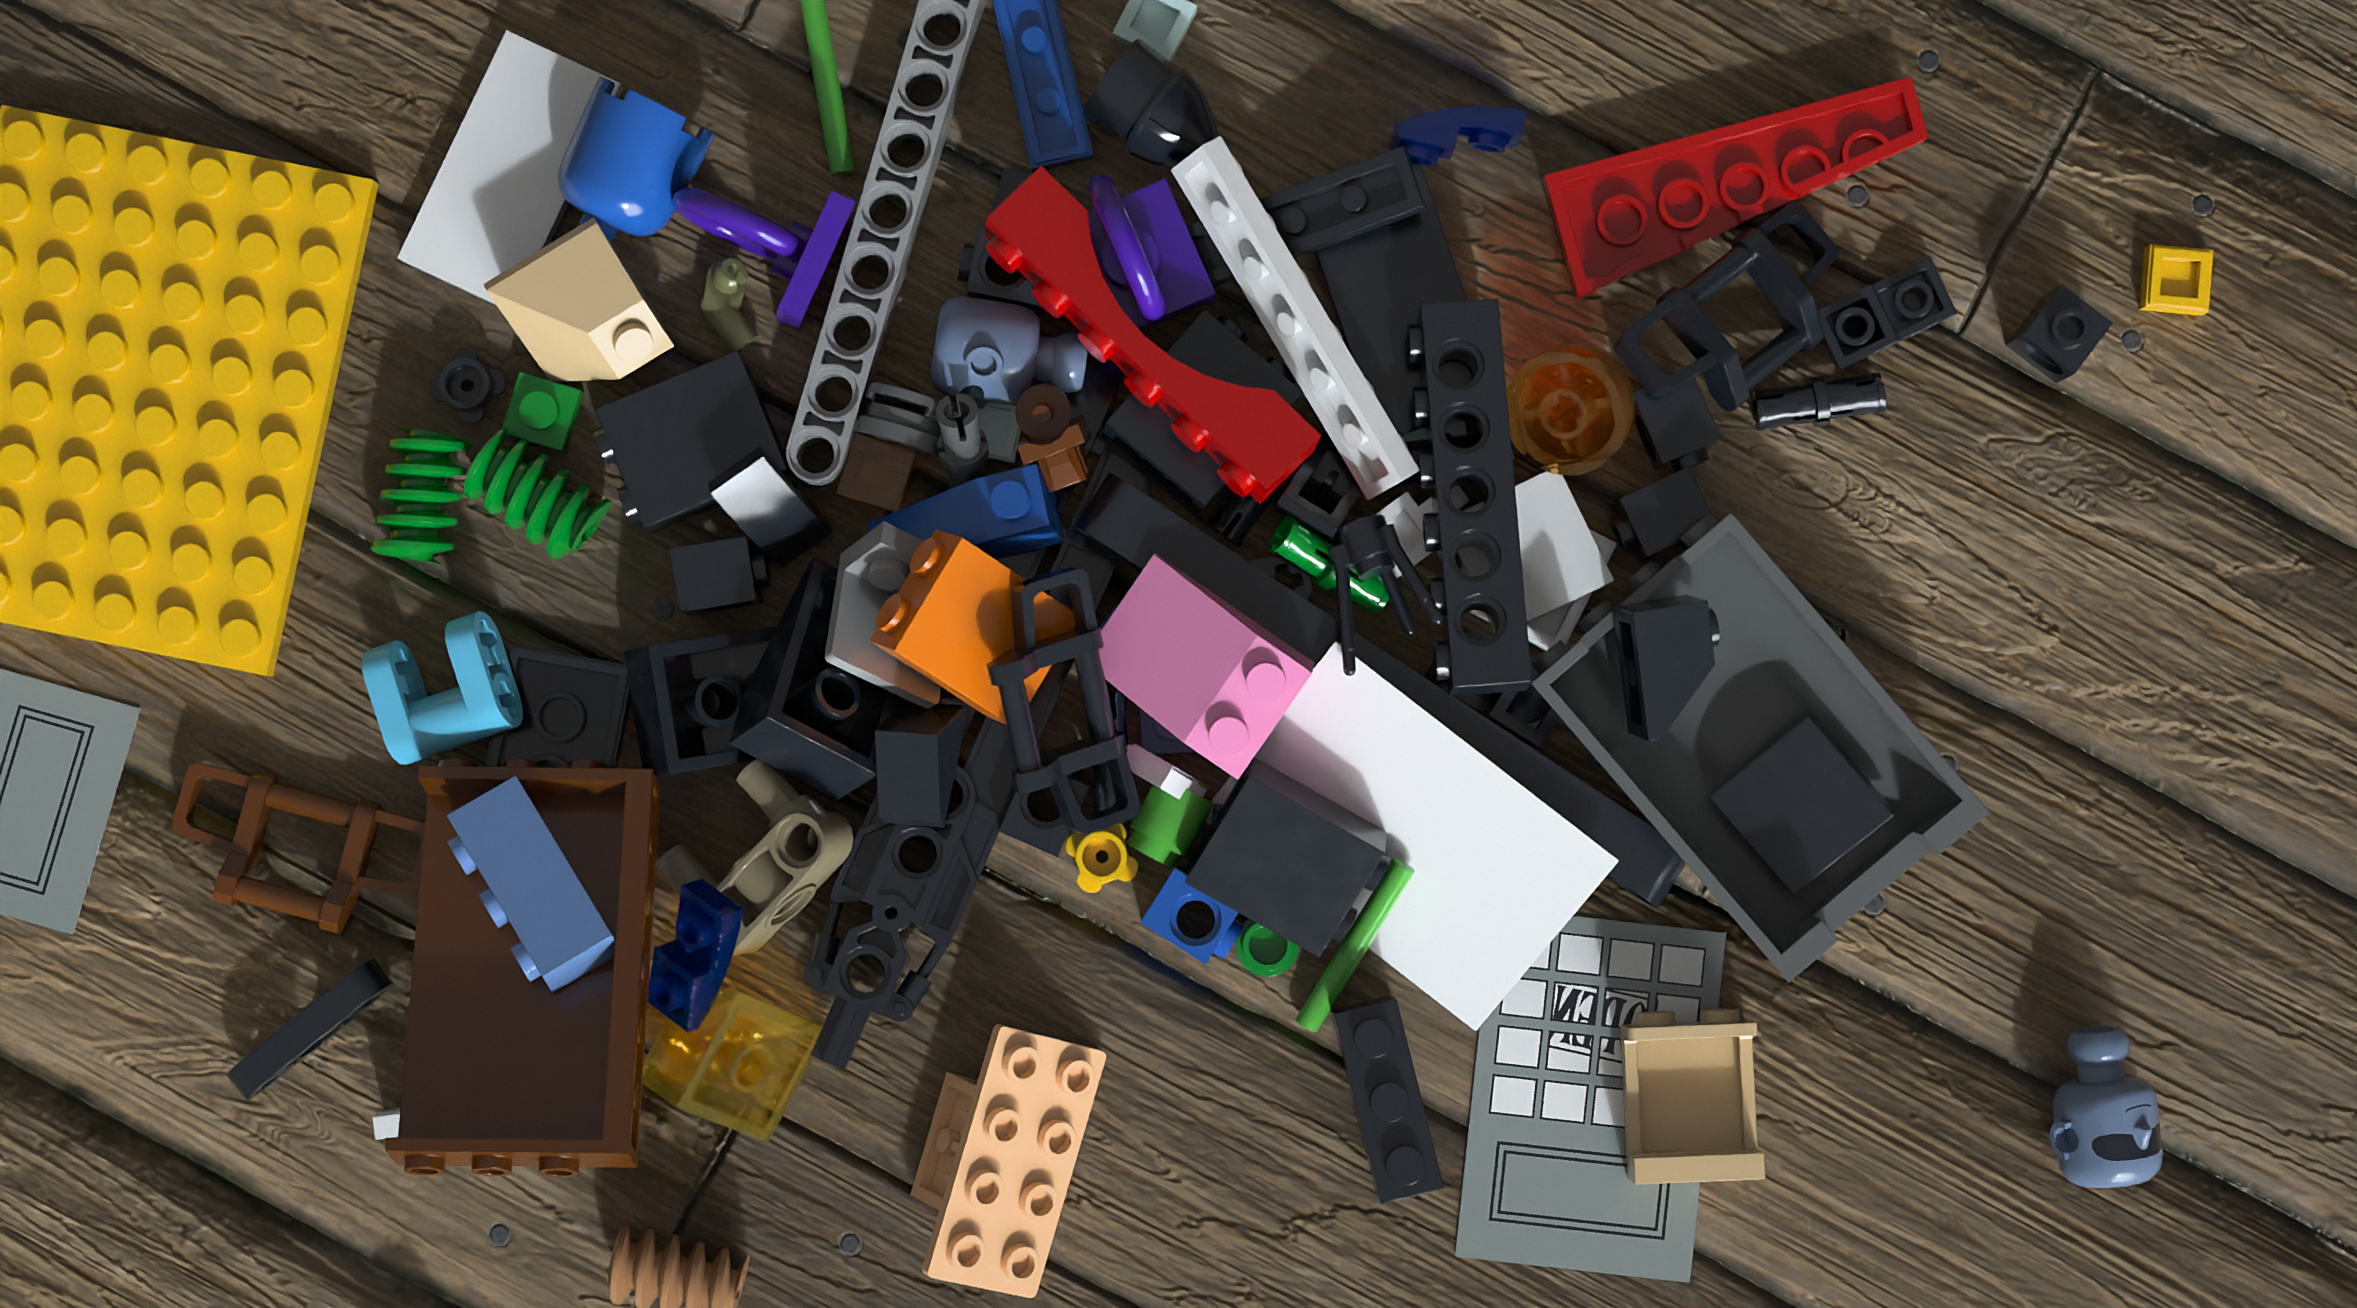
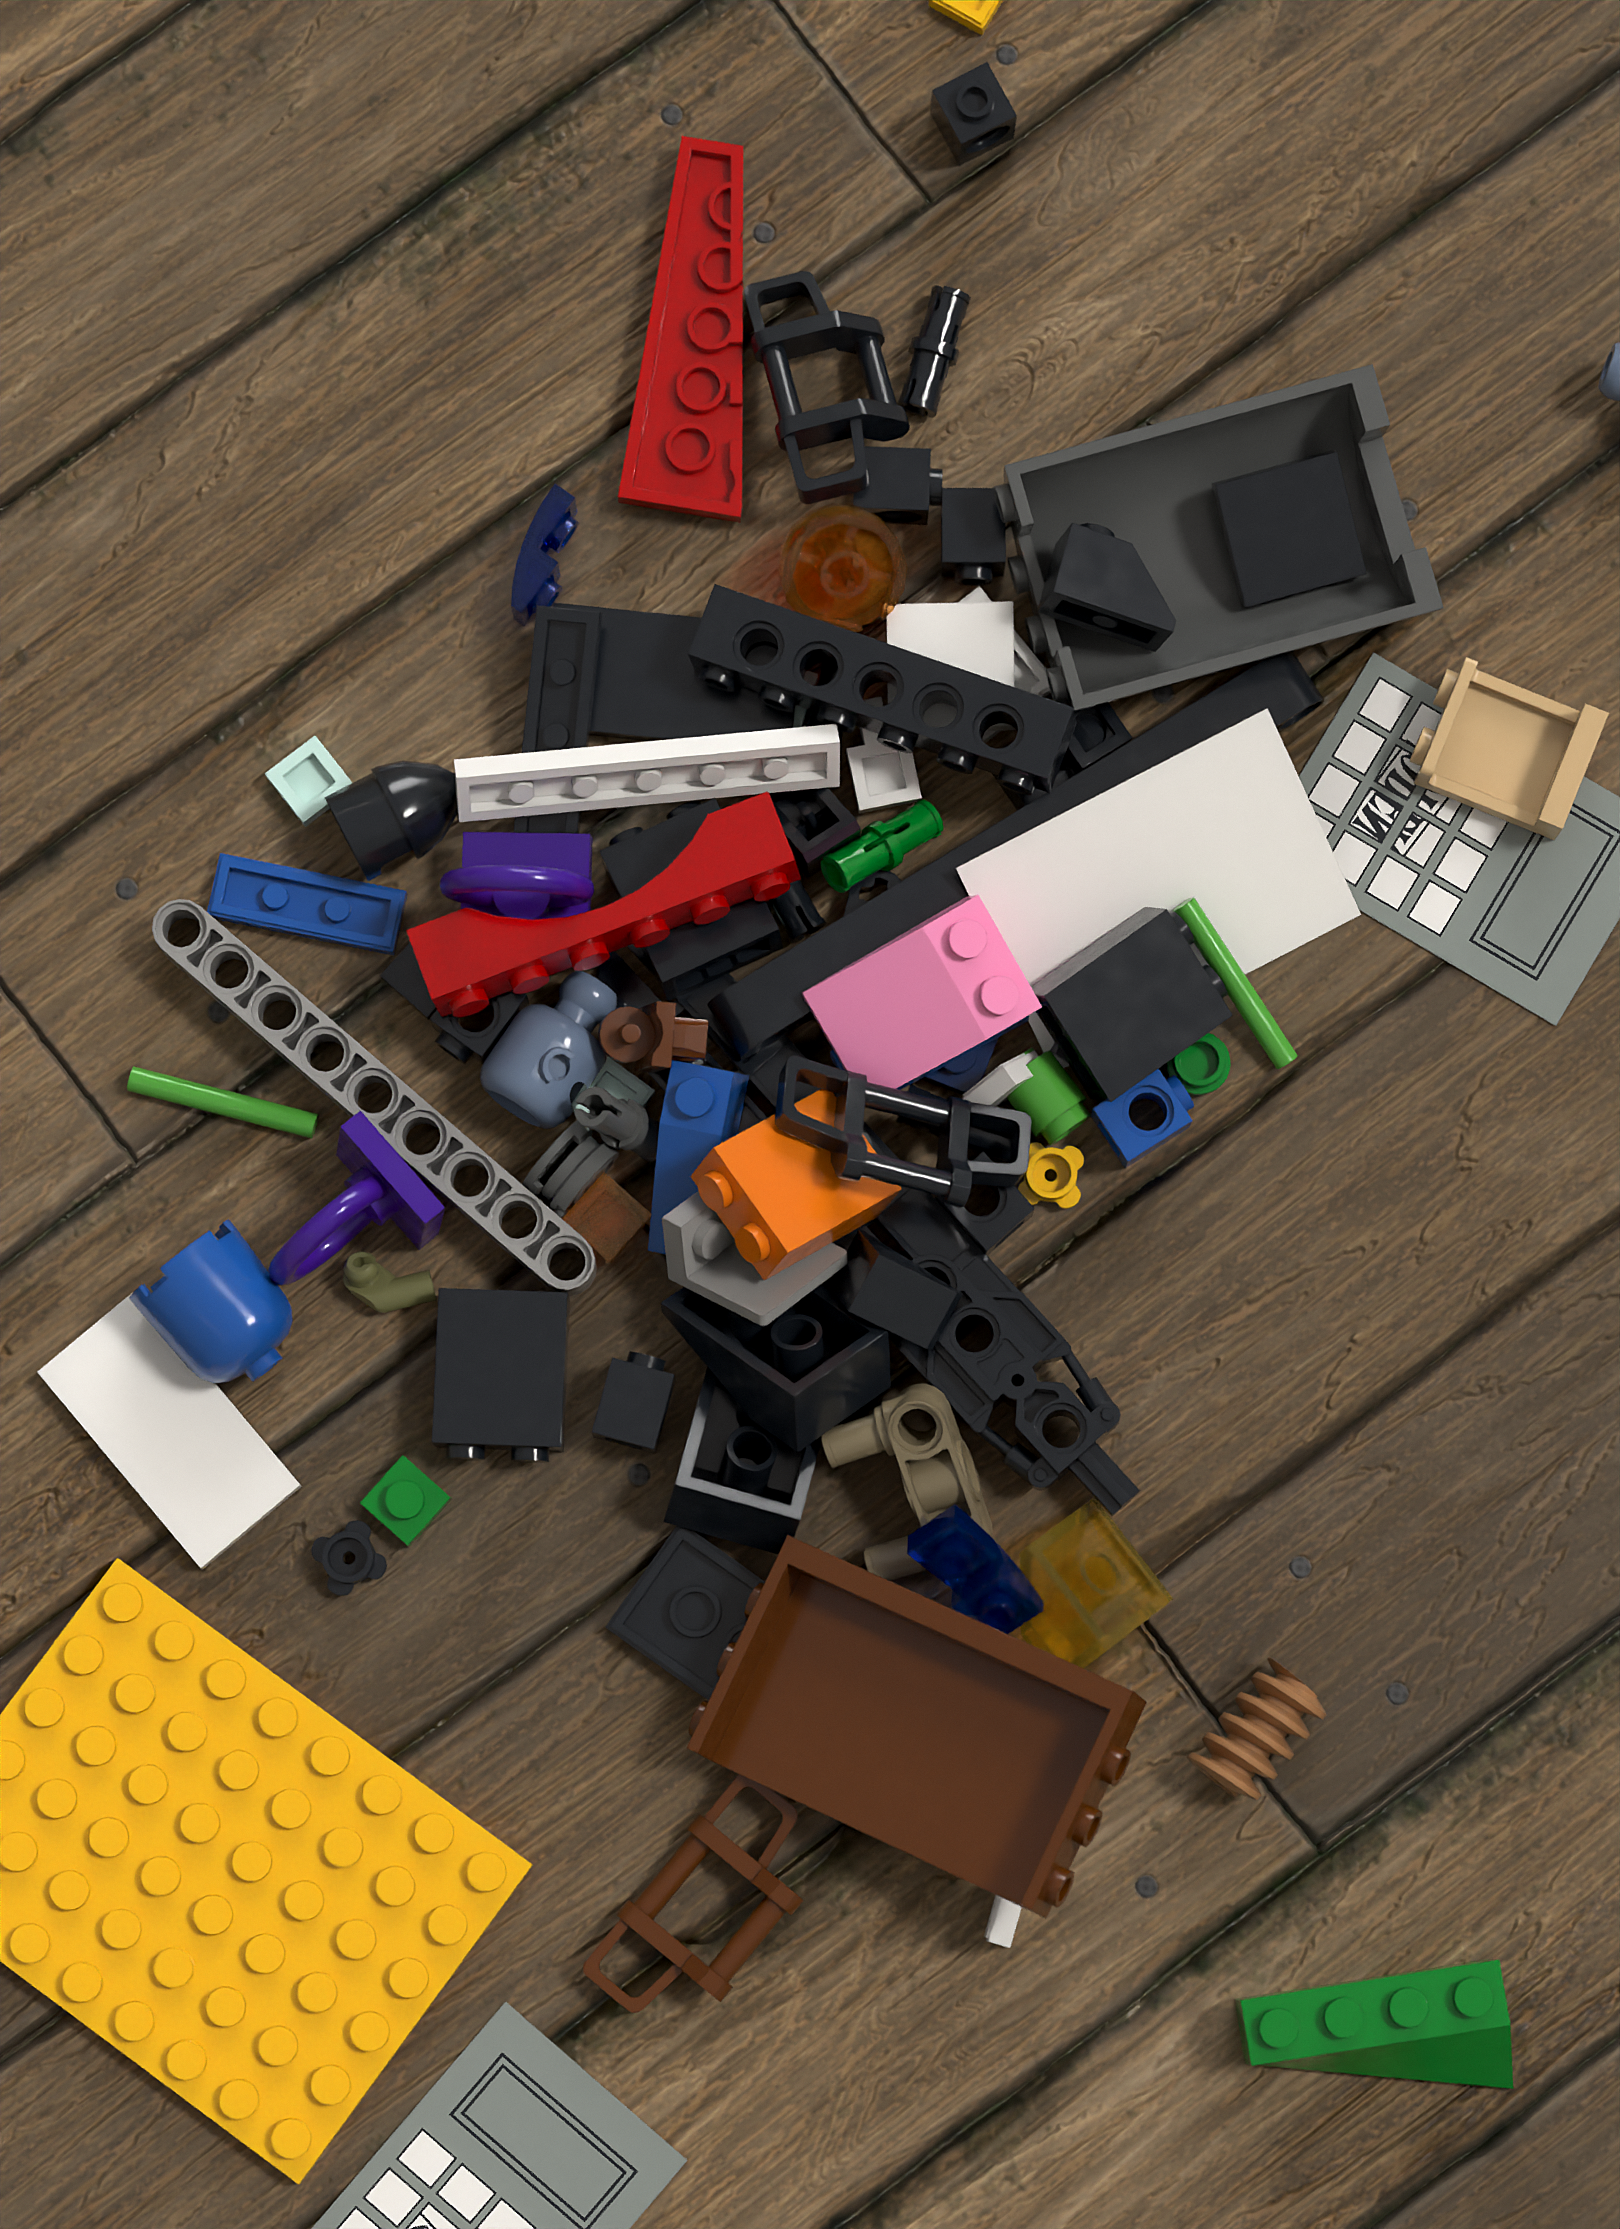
camera: 65 degrees left, 5 degrees down
black beam [226,958,394,1101] -> none
medium azure connector [362,611,523,765] -> none
green piece [370,428,472,565] -> none
medium blue brick [447,776,615,993] -> none
green piece [463,427,612,559] -> none
tan slope [483,217,674,382] -> none
black slope [708,446,833,568] -> none
light nougat bracket [910,1024,1106,1298] -> none
black plant [1328,514,1443,676] -> none
black brick [1330,995,1444,1205] -> none
black slope [1817,257,1958,370] -> none

